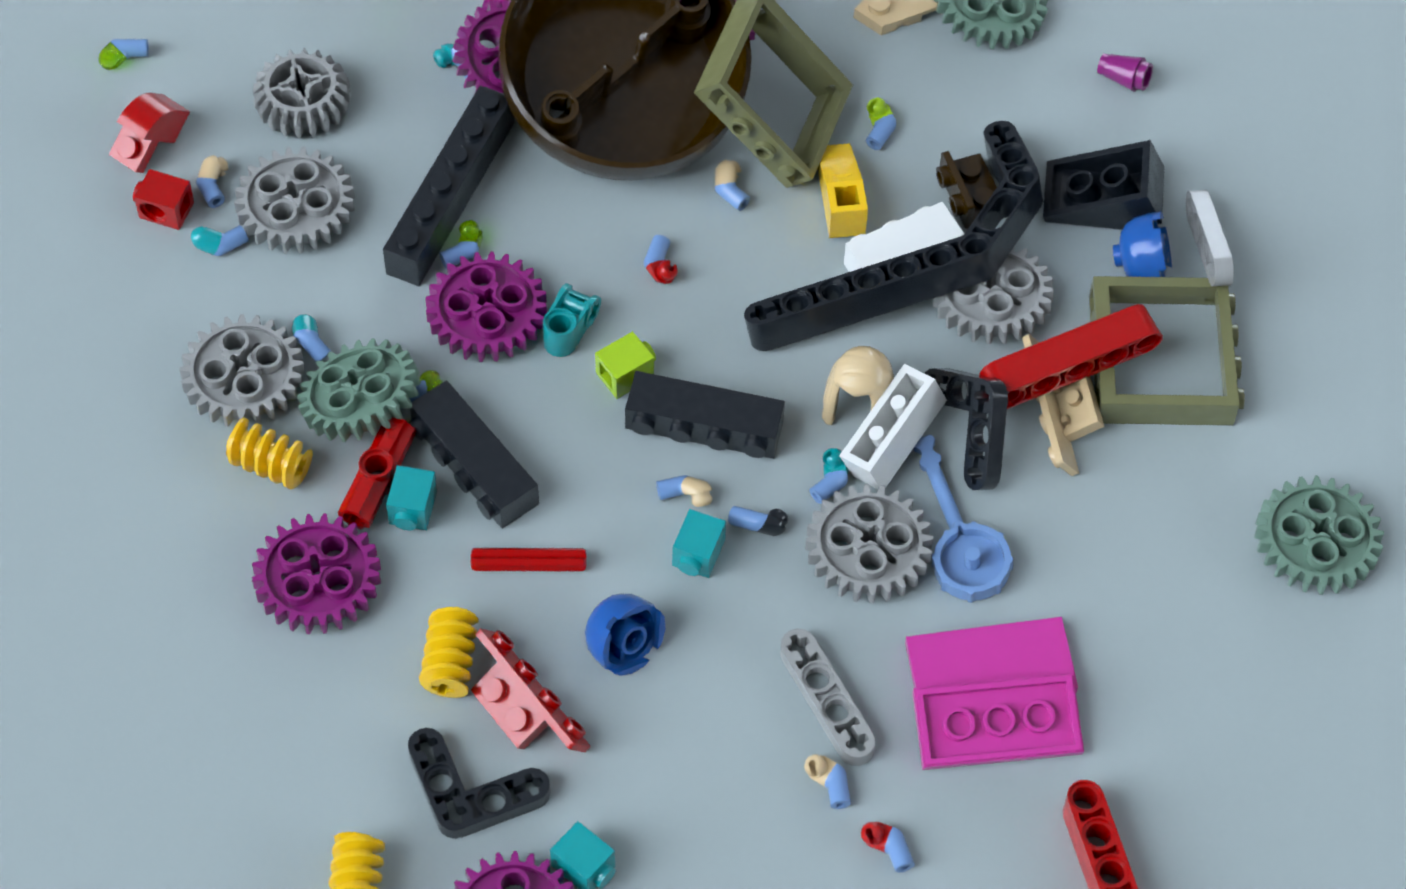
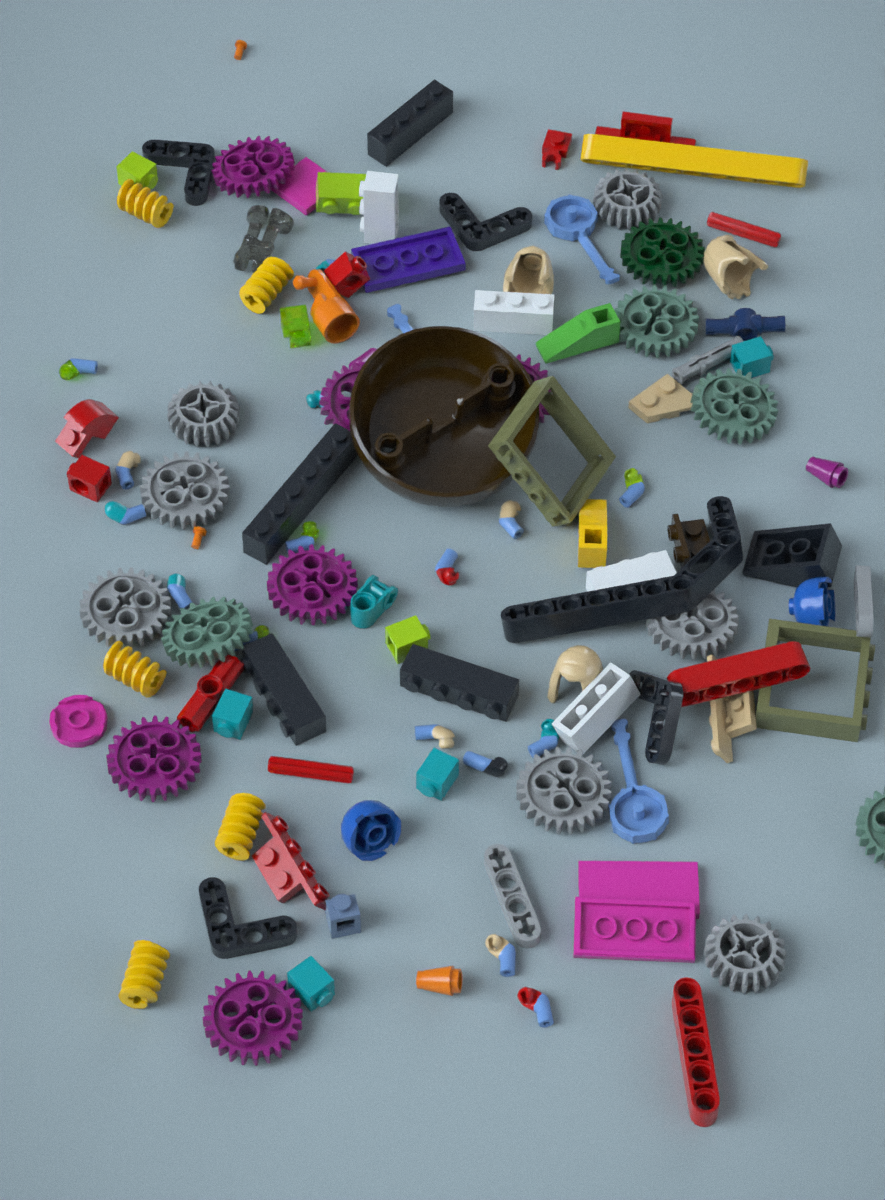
camera: 10 degrees right, 5 degrees down
none -> dark pink tile [49,695,108,748]
none -> orange piece [191,526,207,549]
none -> sand blue brick [325,894,361,939]
none -> orange cone [416,965,463,996]
none -> light grey gear [703,913,786,994]

